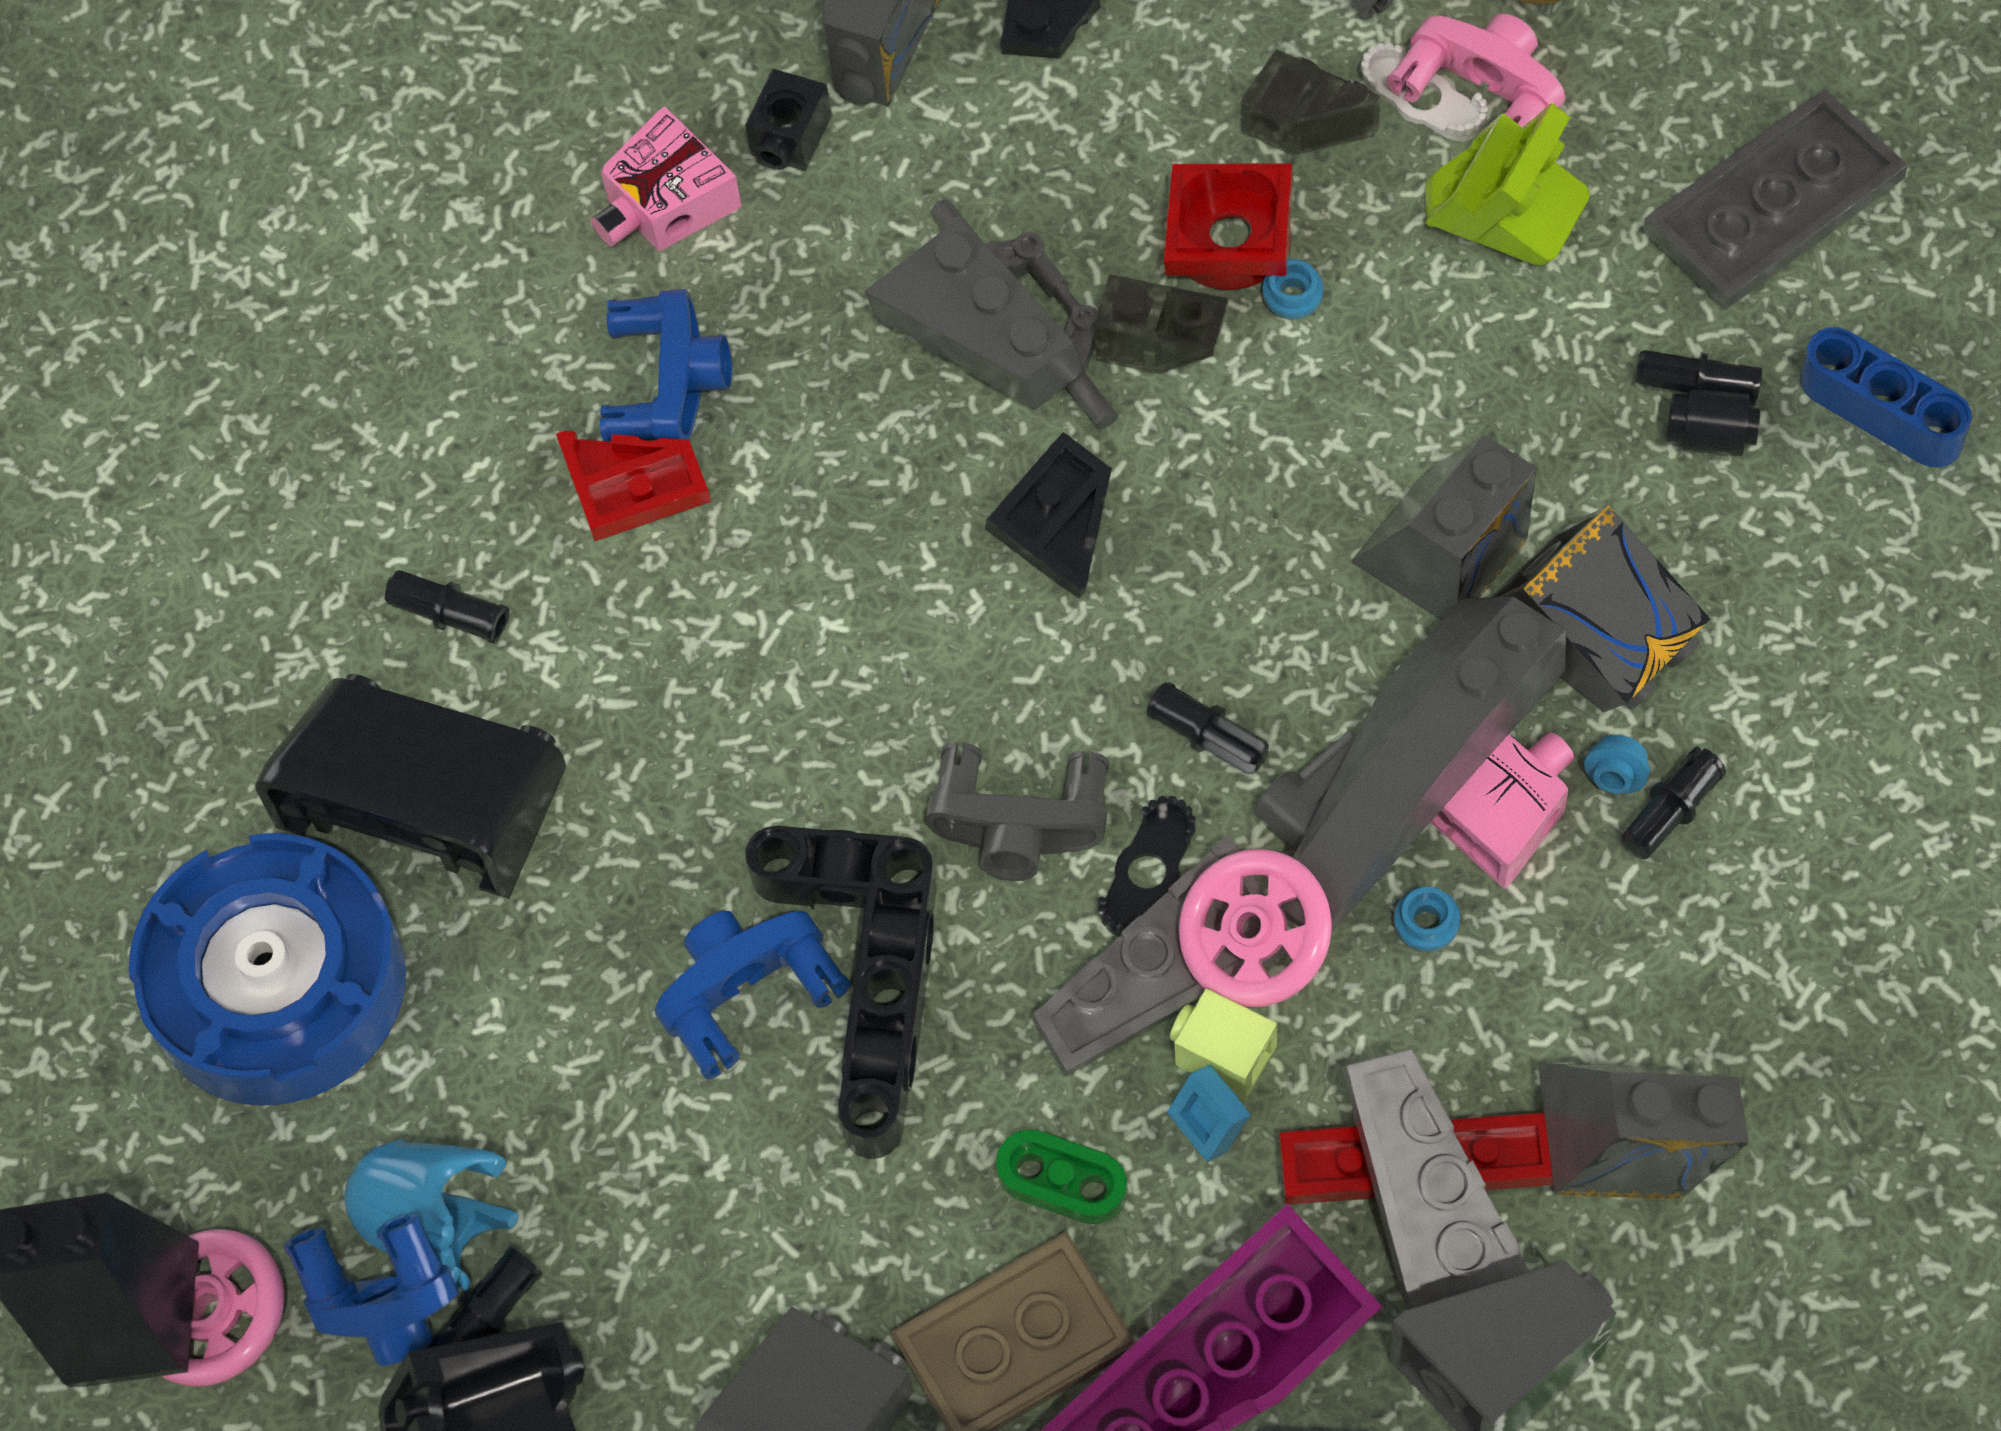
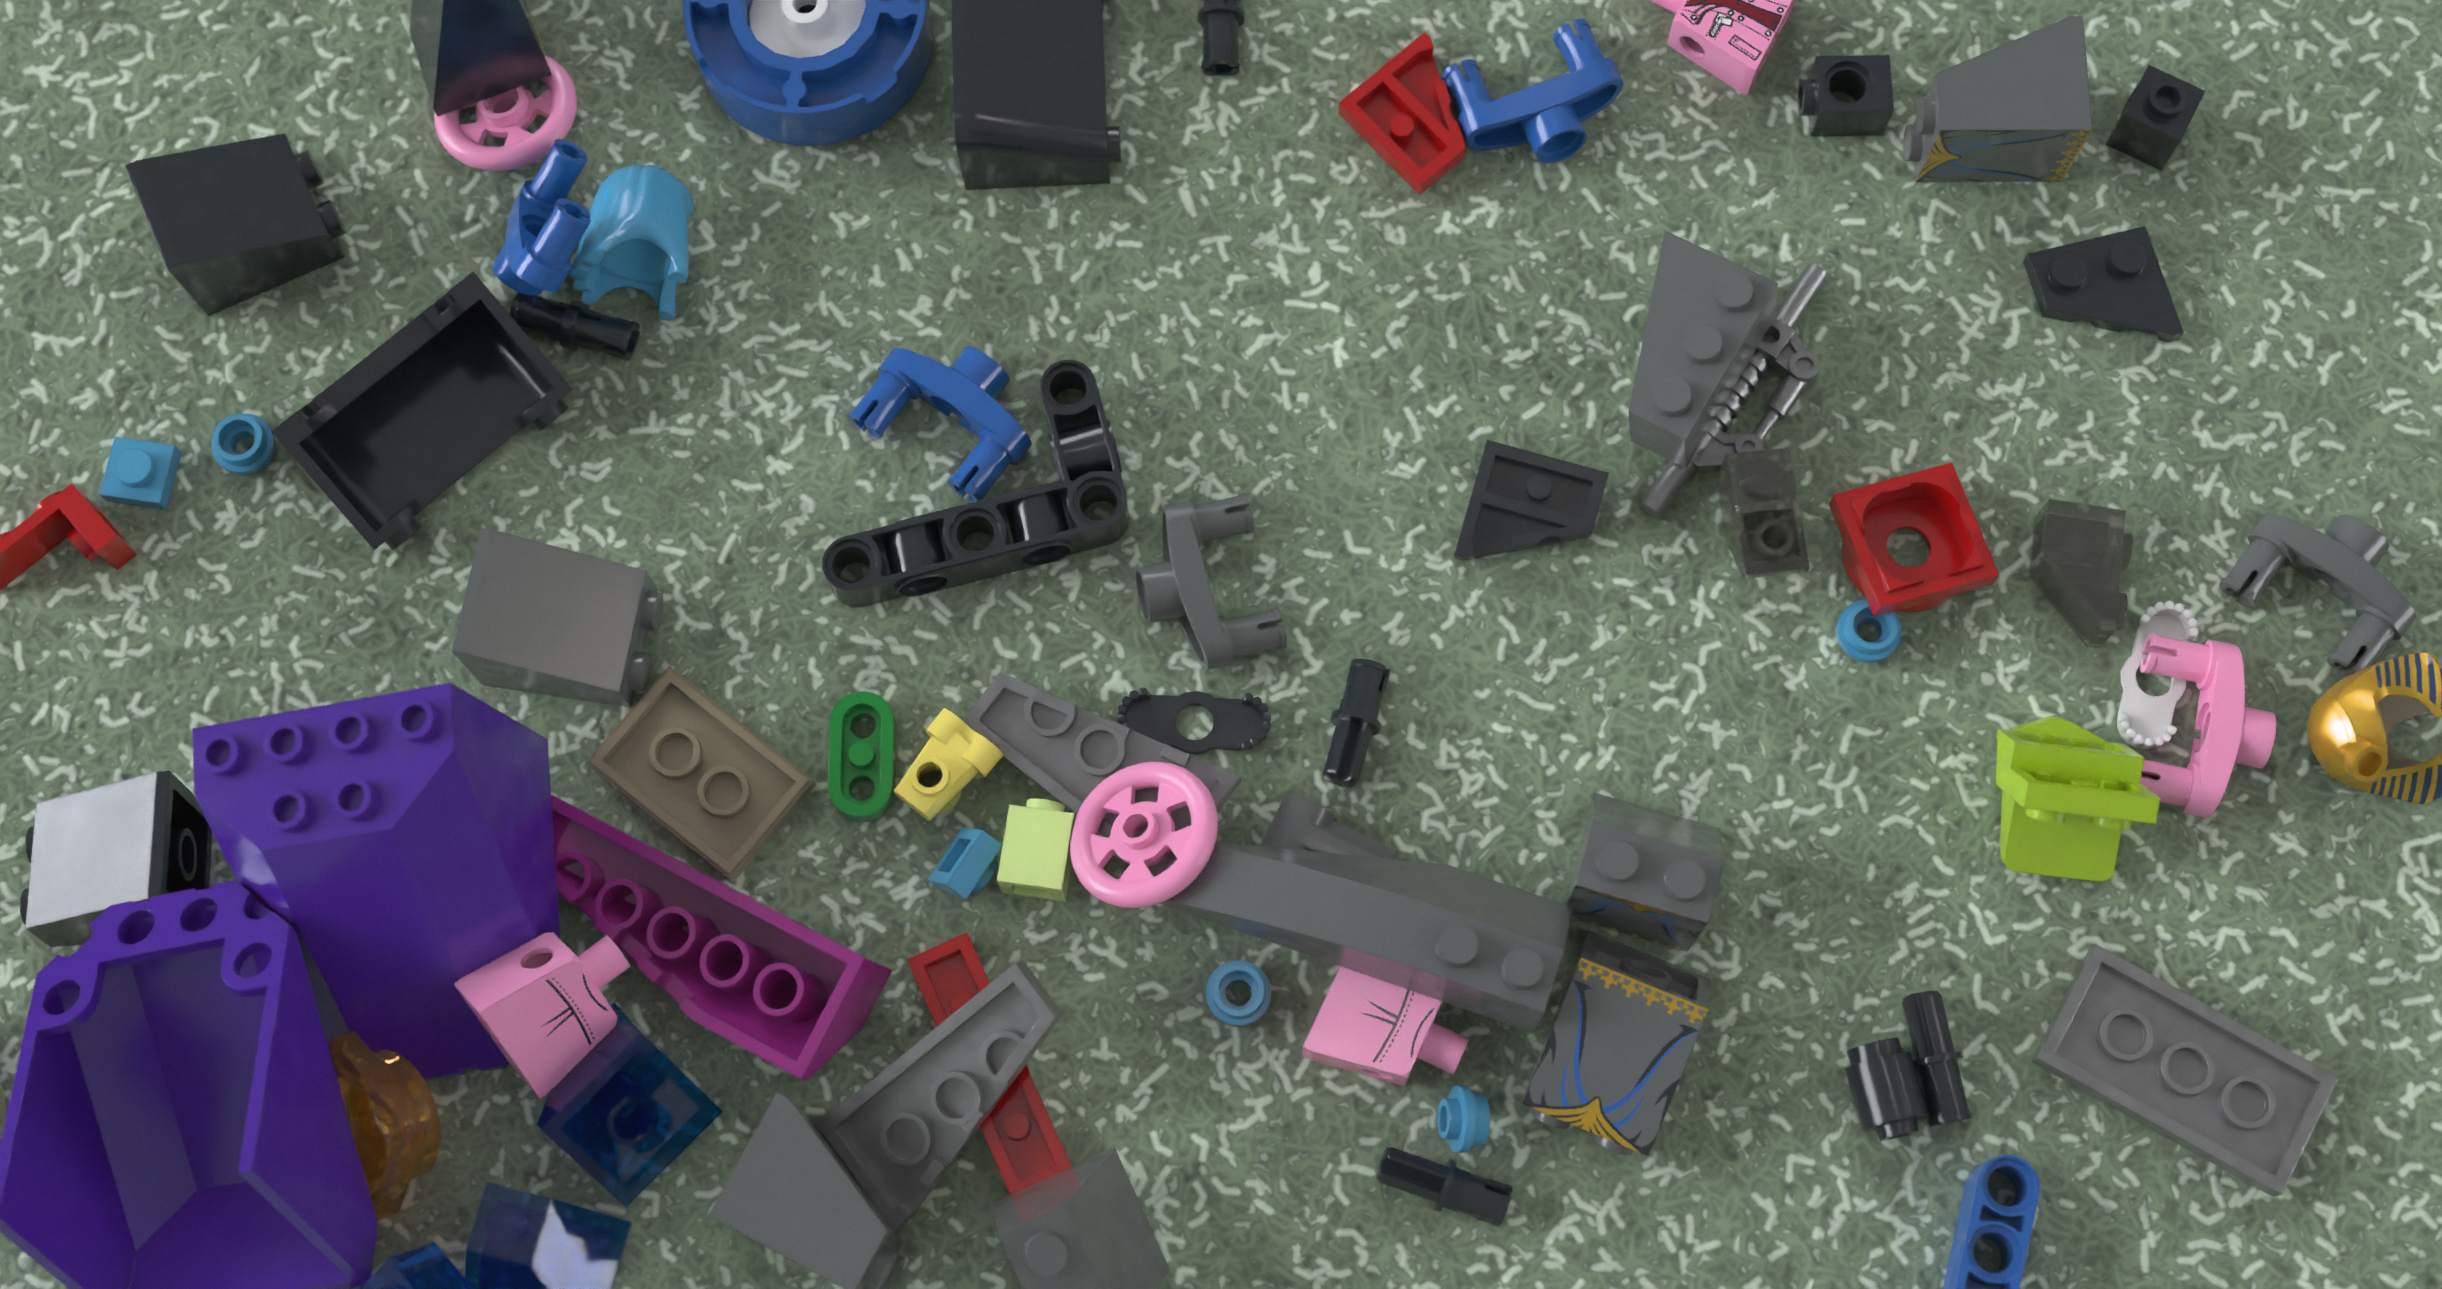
camera: 65 degrees right, 10 degrees up
none -> light yellow plate [893,708,1003,821]

